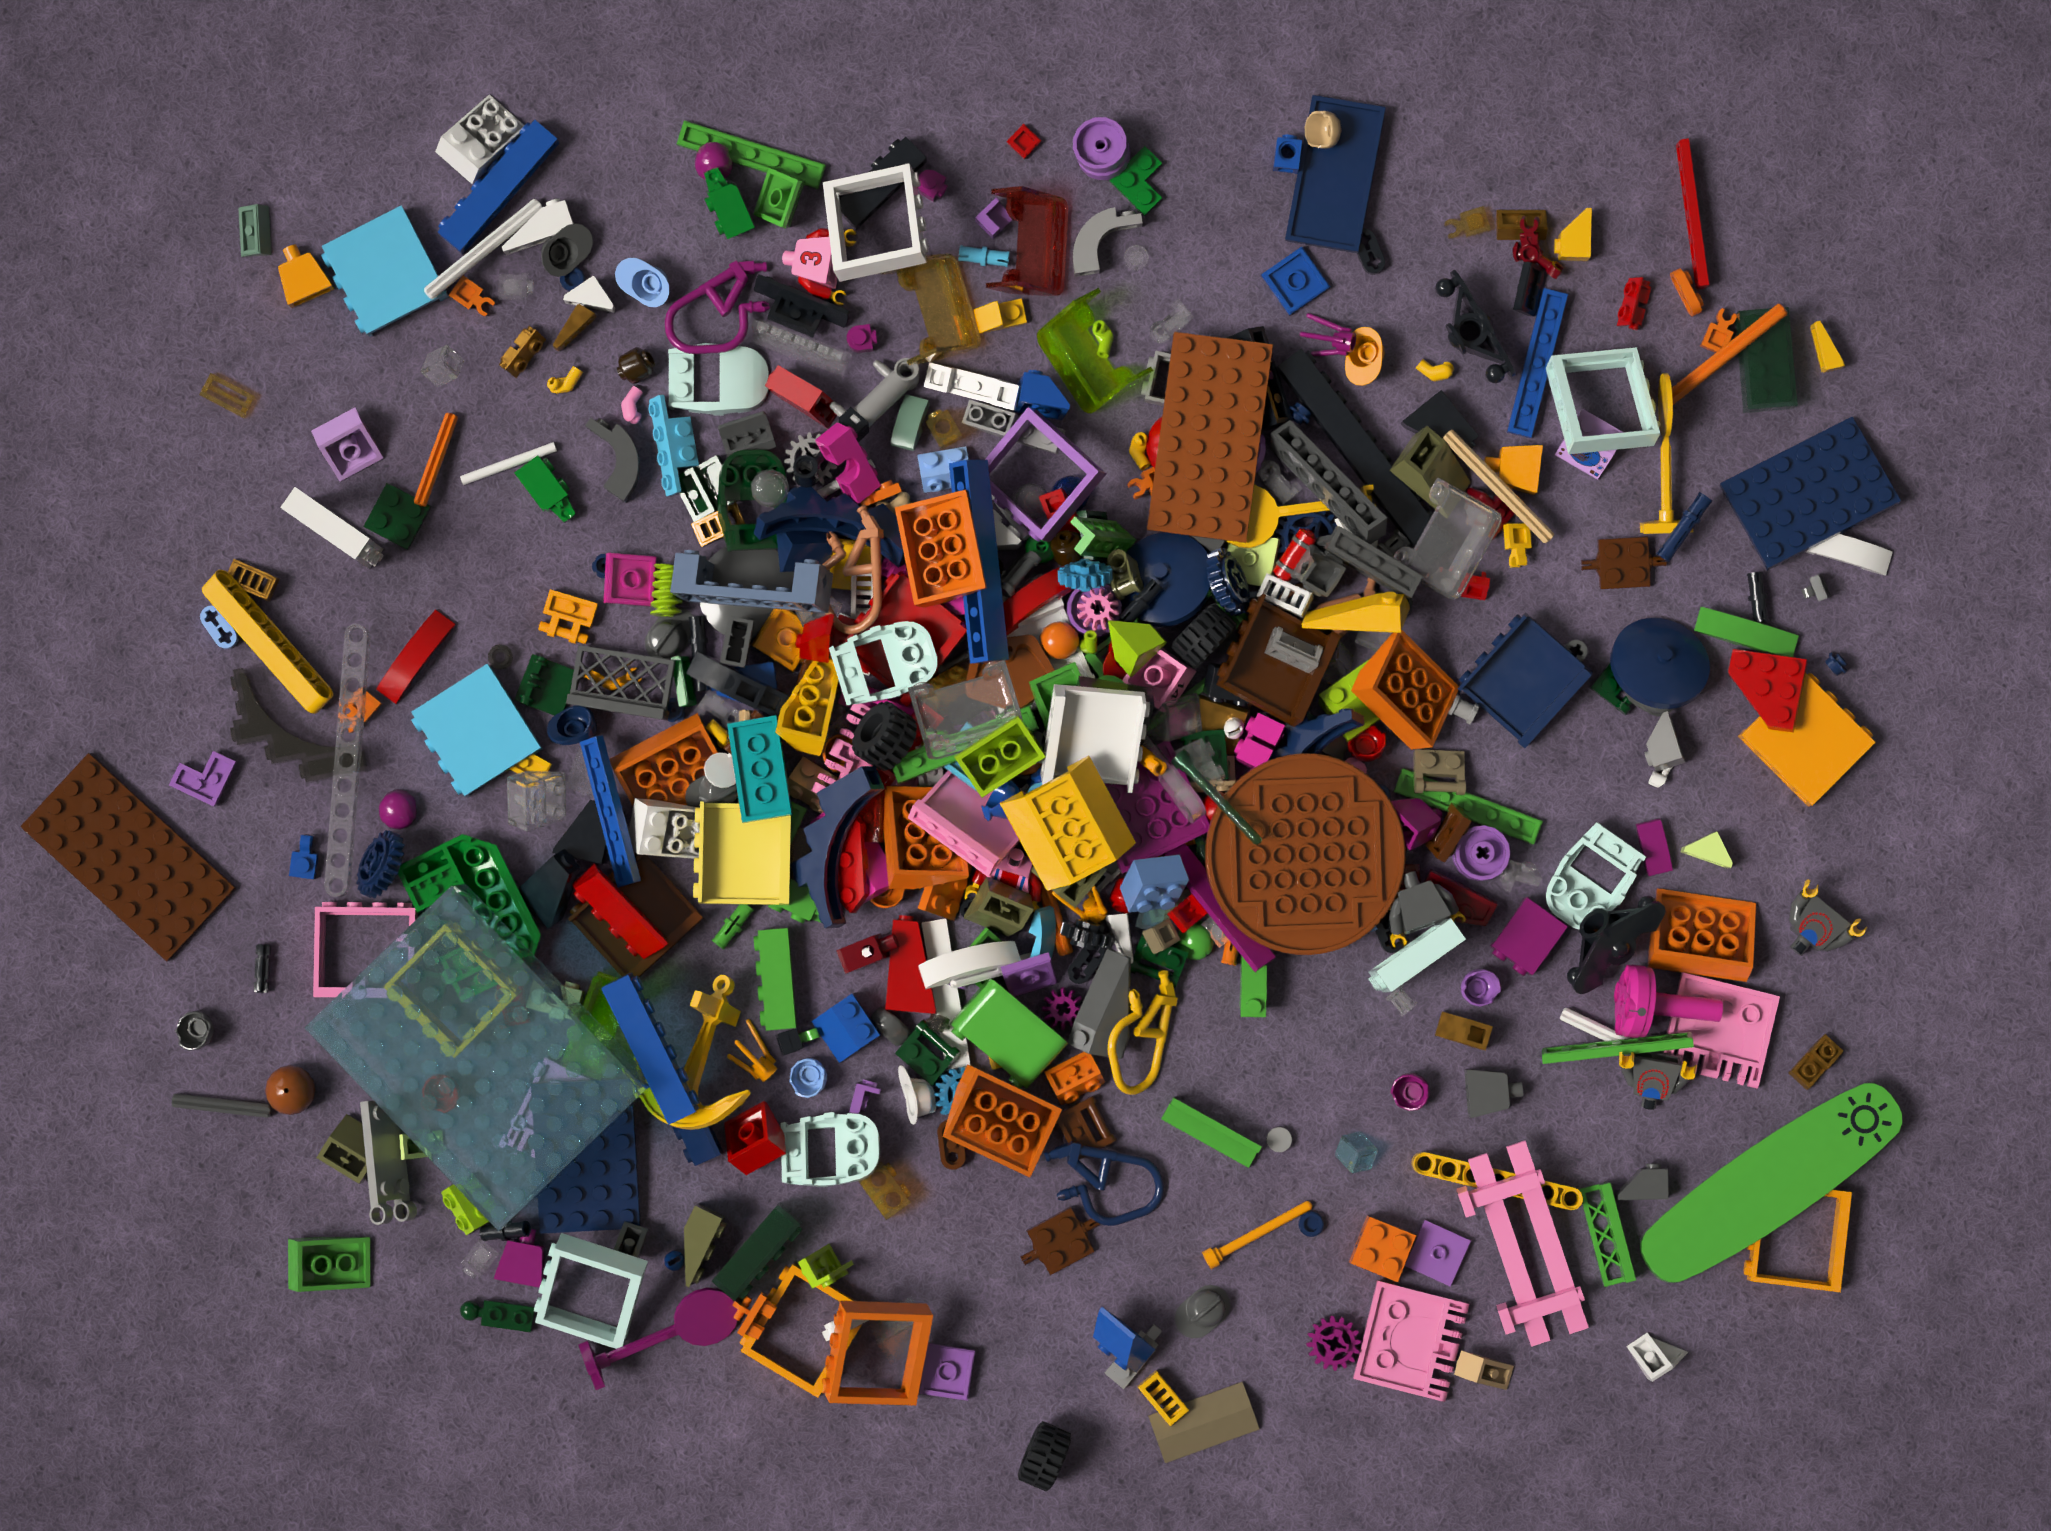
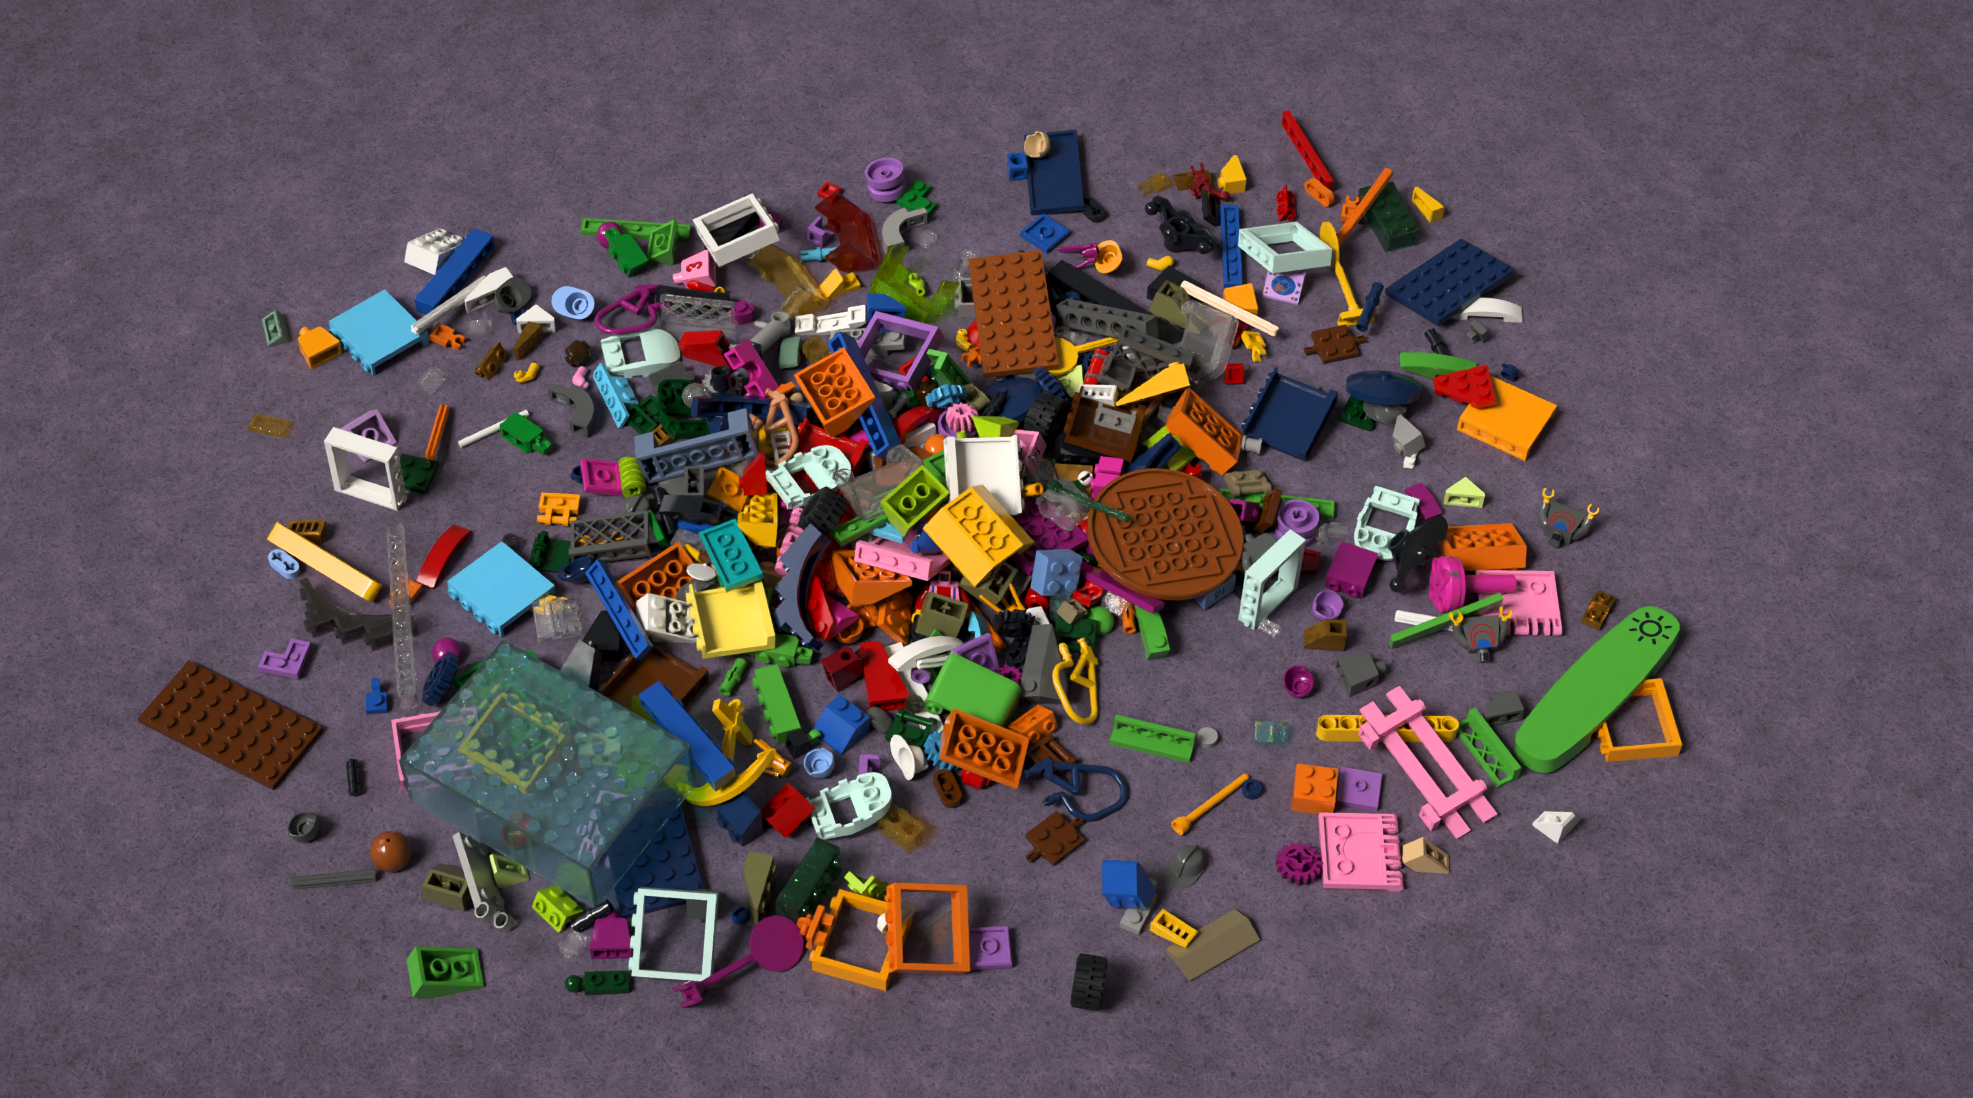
camera: 10 degrees left, 35 degrees down
red slope [573,864,668,959] -> none

